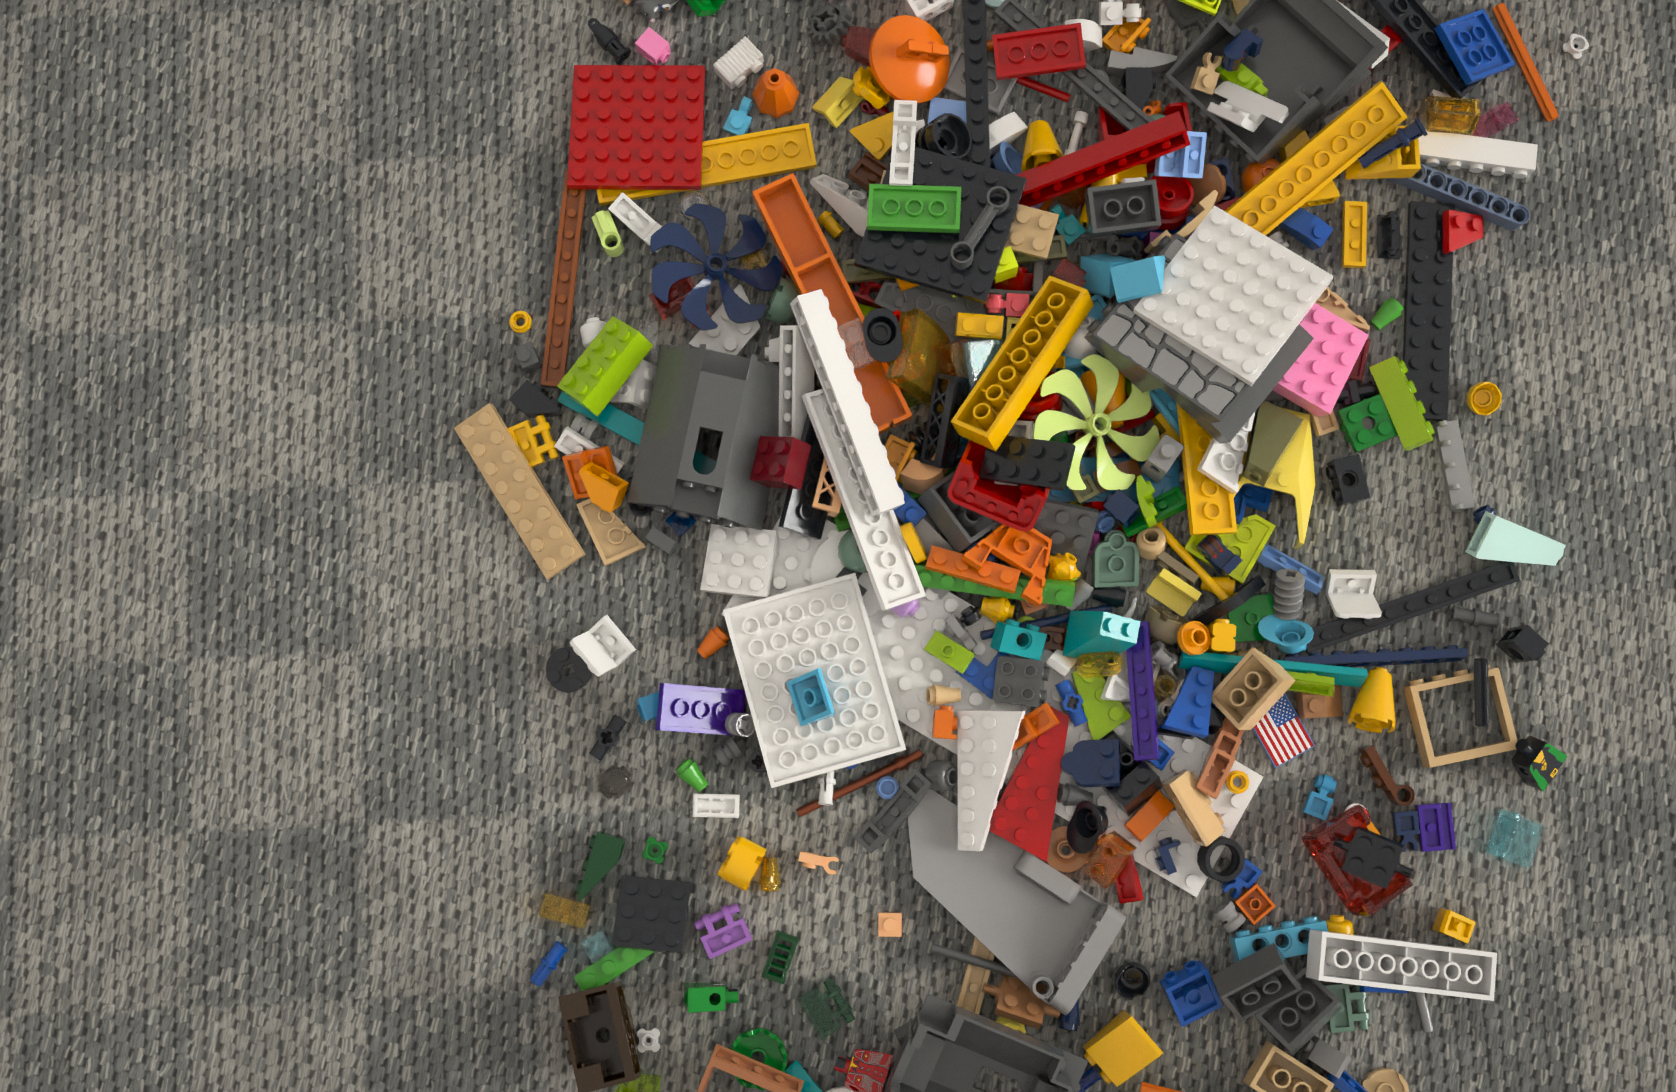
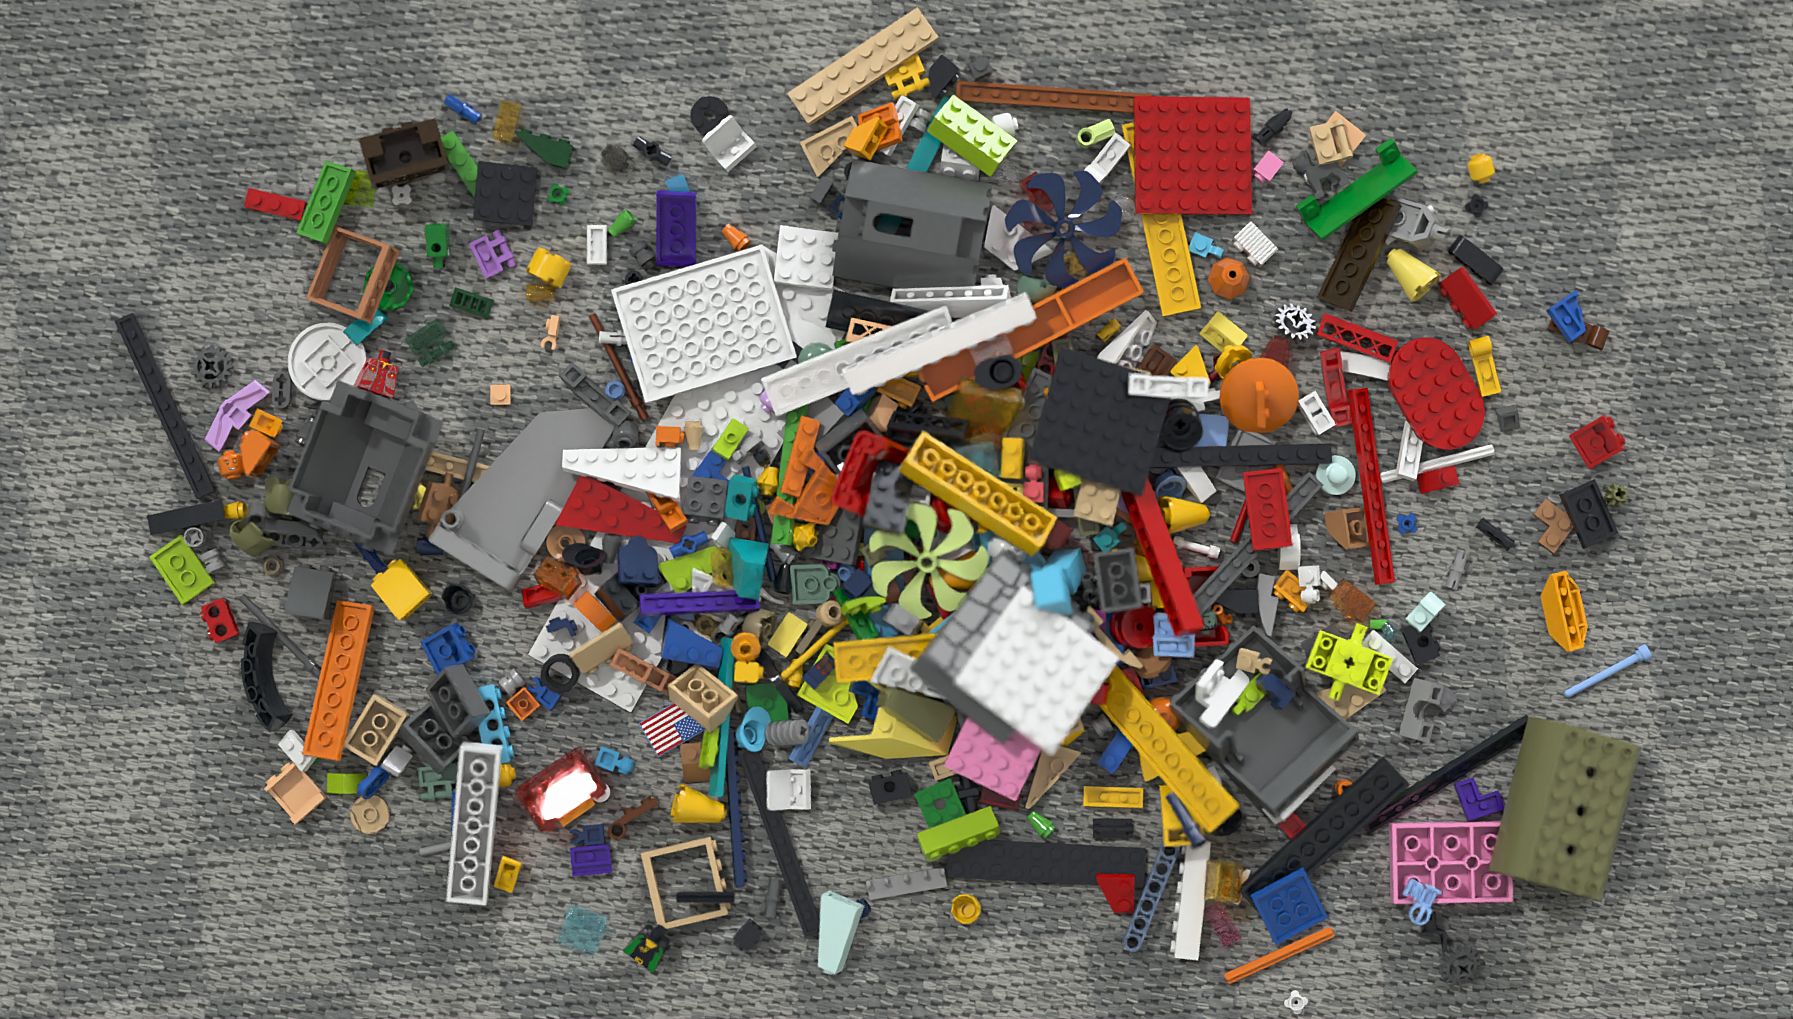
camera: 90 degrees right, 5 degrees up
yellow plate [509,311,532,333] -> none
clear light blue panel [581,930,616,963] -> none
light grey wheel [725,712,755,737] -> none
dark red brick [750,436,811,490] -> none
medium azure slope [787,668,835,726] -> none
bright green plate [867,184,961,233] -> none
yellow beam [900,522,928,564] -> none
dark grey piece [950,186,1010,269] -> none
yellow plate [1225,770,1249,794] -> none
black plate [1333,826,1414,889] -> none

